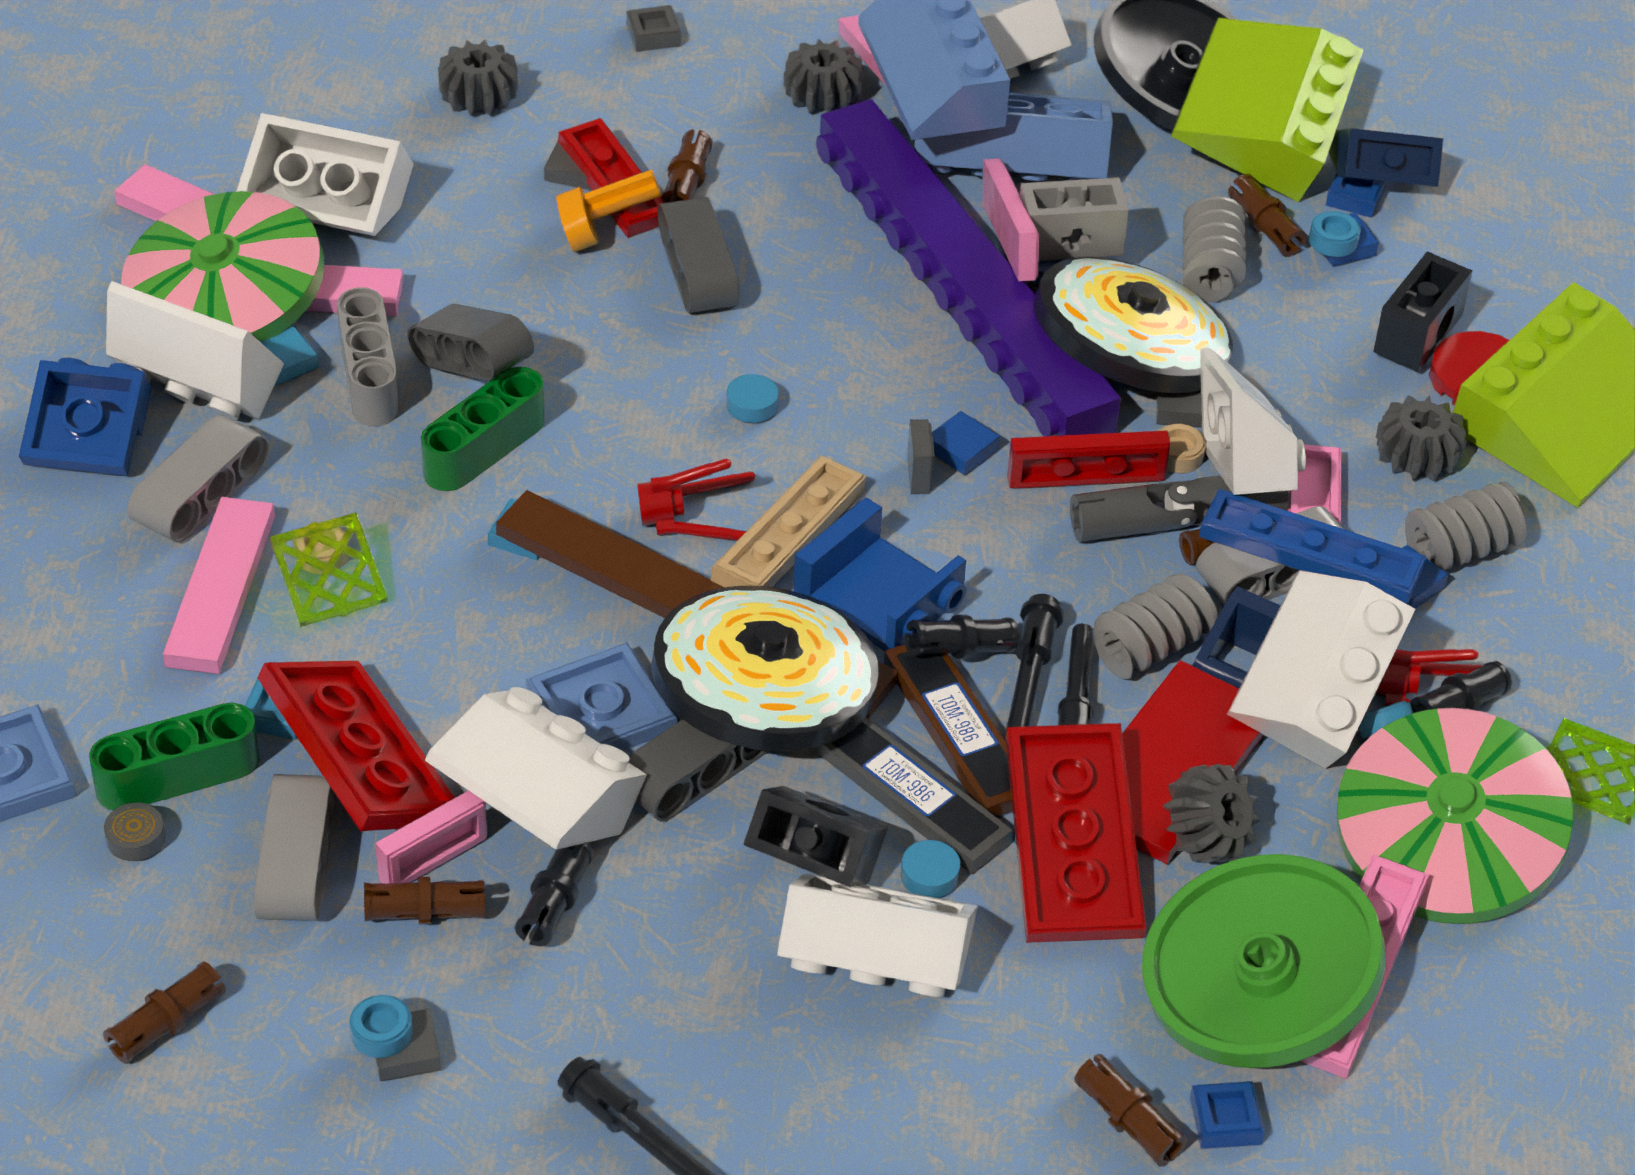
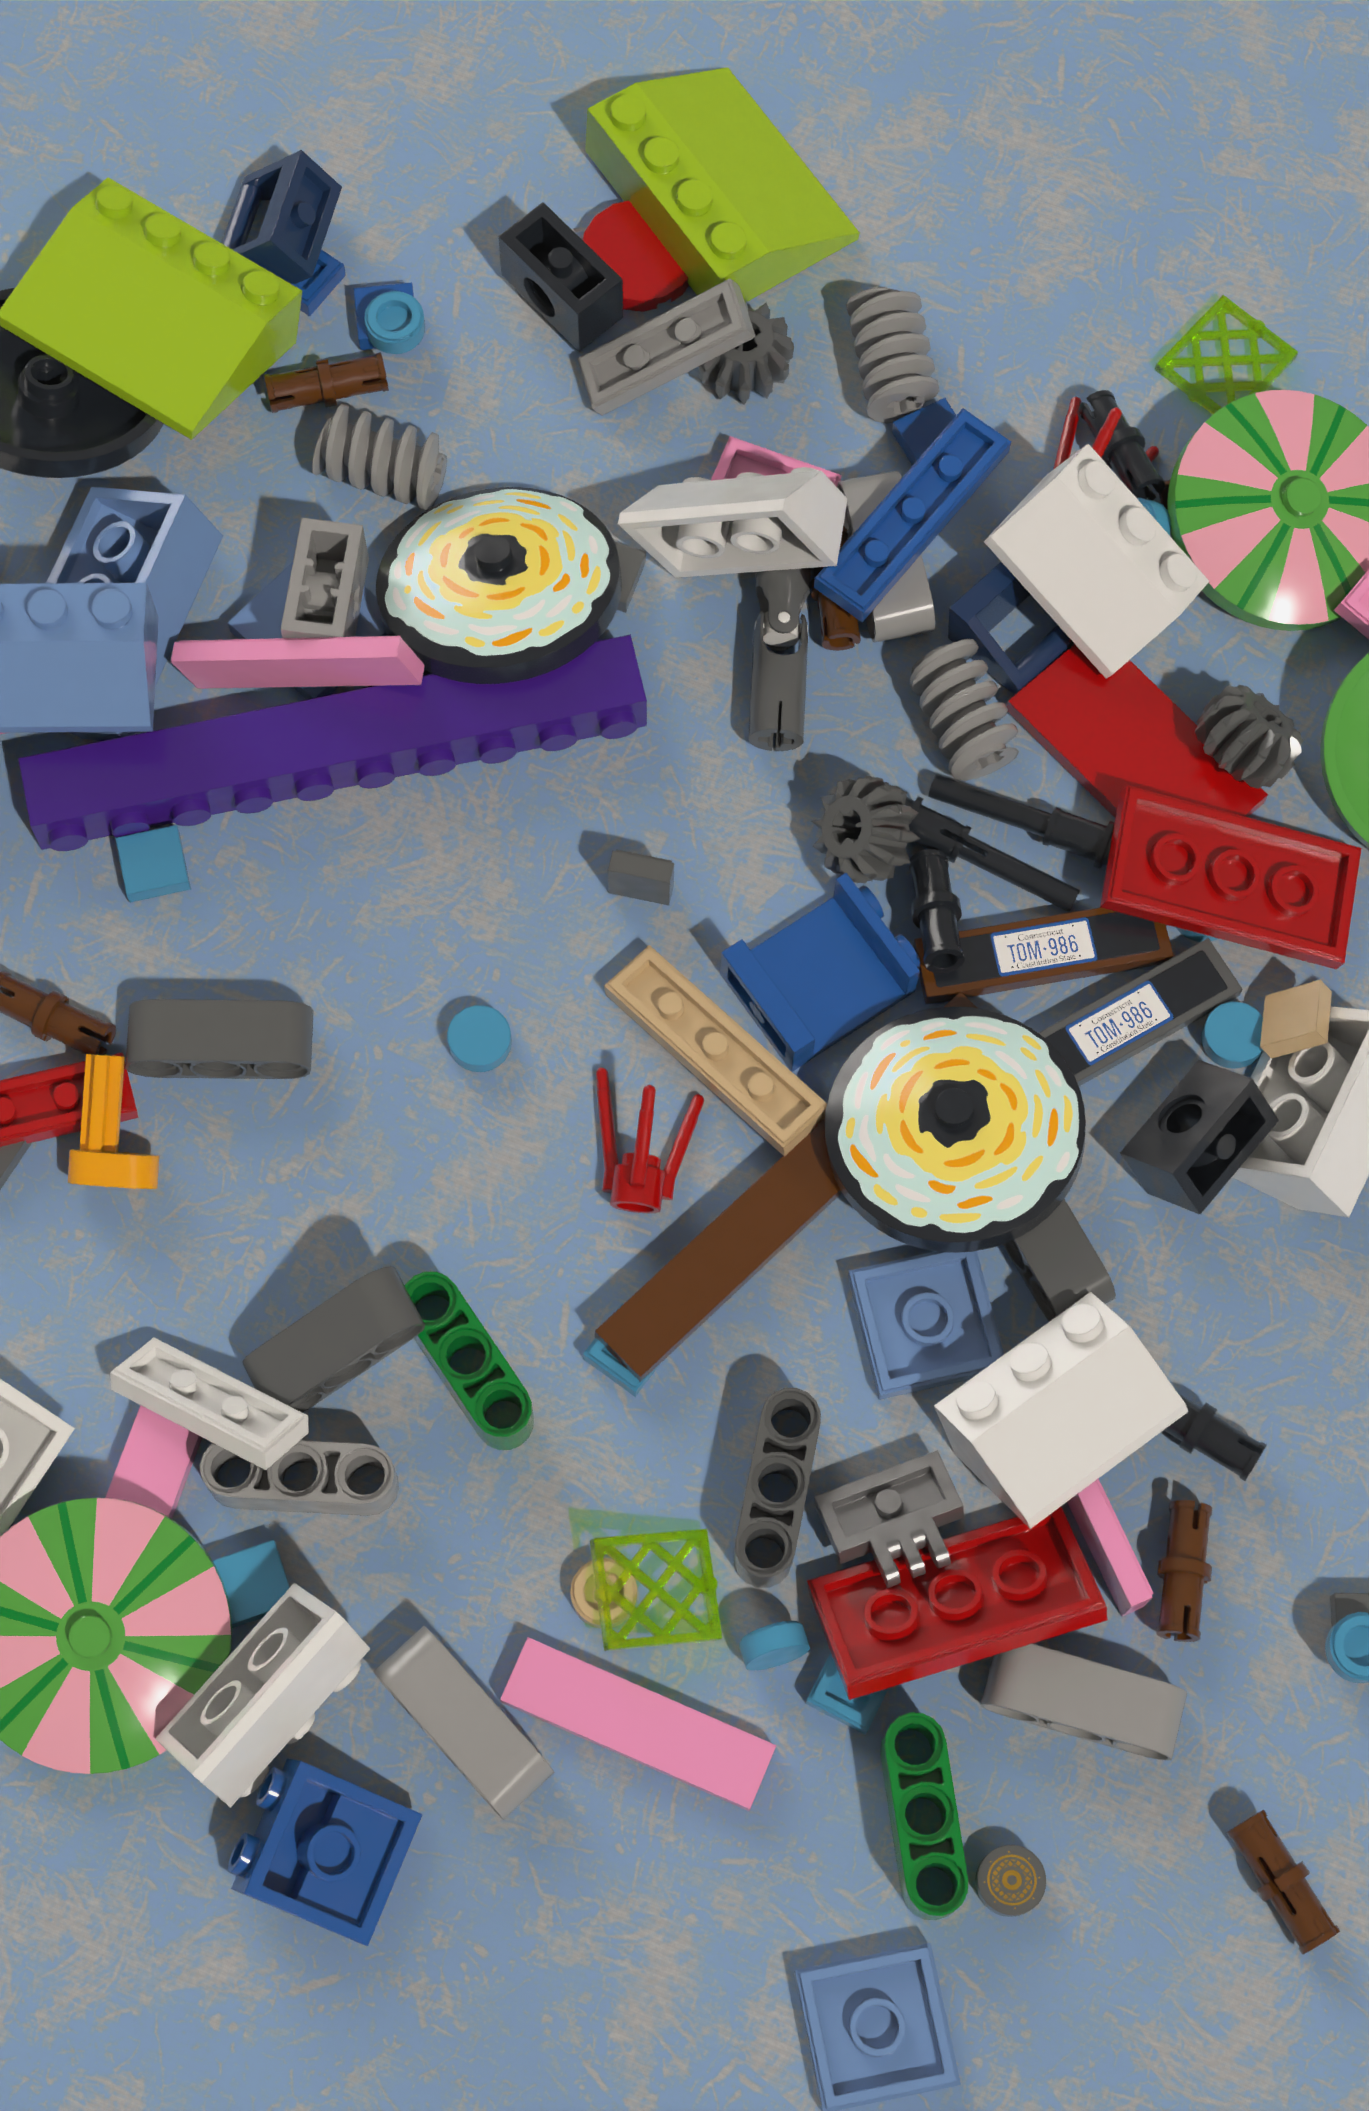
camera: 75 degrees left, 25 degrees up
blue tile [932,411,1000,475] -> none
red tile [1007,430,1171,489] -> none
tan tile [1158,424,1206,473] -> none
none -> white tile [110,1337,309,1470]
none -> dark azure tile [115,825,191,903]
none -> light grey tile [577,278,756,416]
none -> dark grey beam [734,1388,821,1588]
none -> dark azure tile [739,1621,810,1670]
none -> dark grey gear [812,776,920,884]
none -> flat silver hinge [814,1450,964,1588]
none -> tan tile [1260,979,1332,1059]

